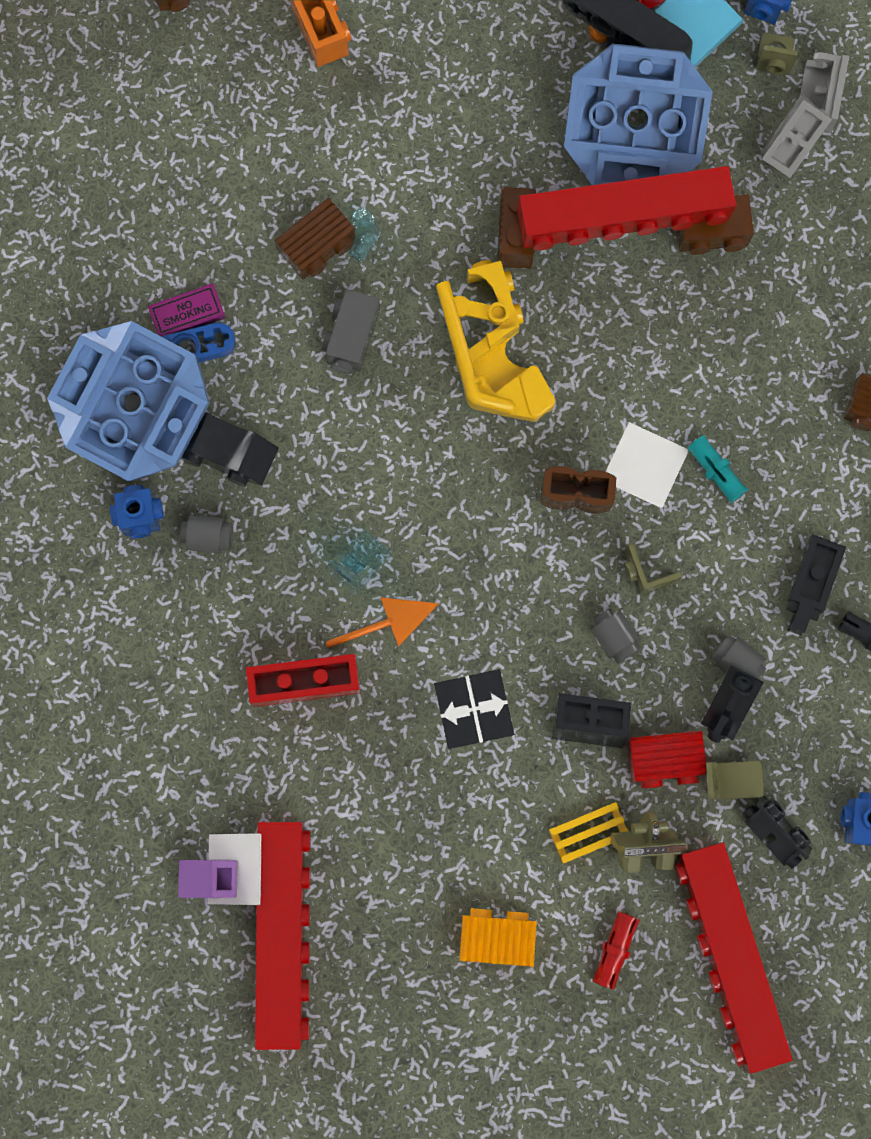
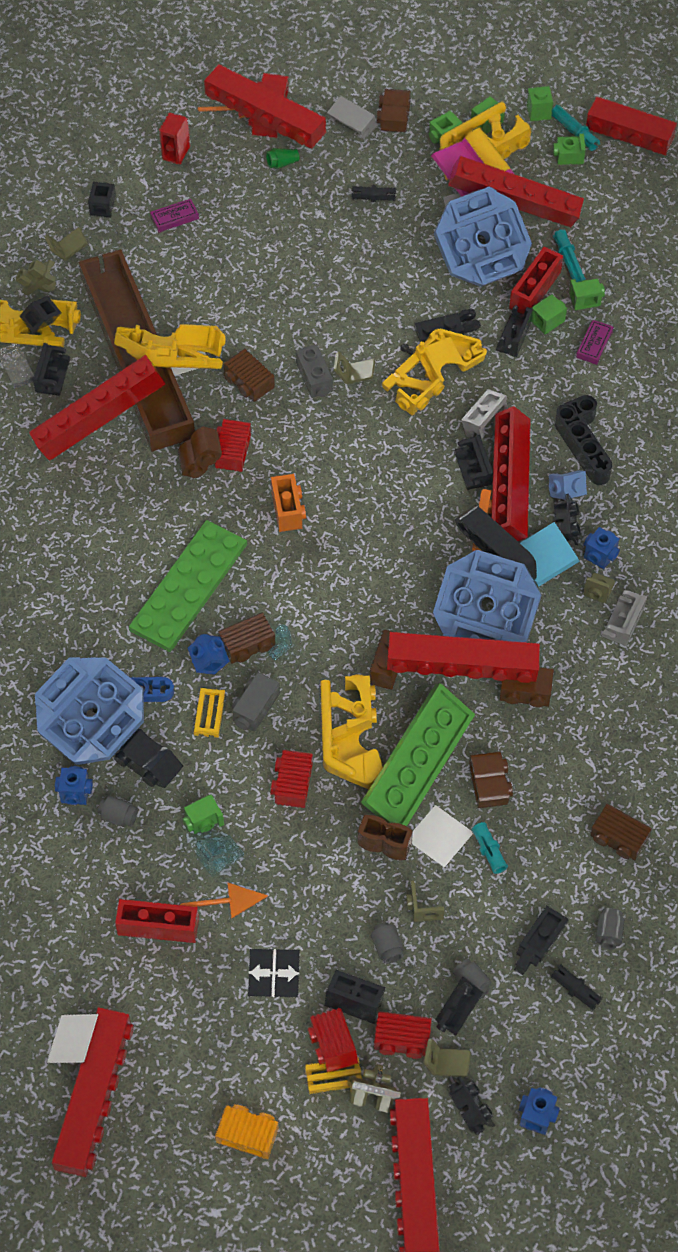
camera: 15 degrees right, 20 degrees down
magenta tile [148,283,226,336] -> none
medium lavender brick [178,860,237,898] -> none
red pin [592,911,640,990] -> none
light grey hinge [760,94,832,178] -> none
none -> bright green plate [129,520,247,652]
none -> bright green brick [182,794,224,834]
none -> blue brick [188,634,229,674]
none -> yellow tile [194,688,225,738]
none -> red brick [271,750,313,808]
none -> red brick [307,1008,358,1073]
none -> bright green plate [361,683,475,826]
none -> reddish brown brick [469,752,513,808]

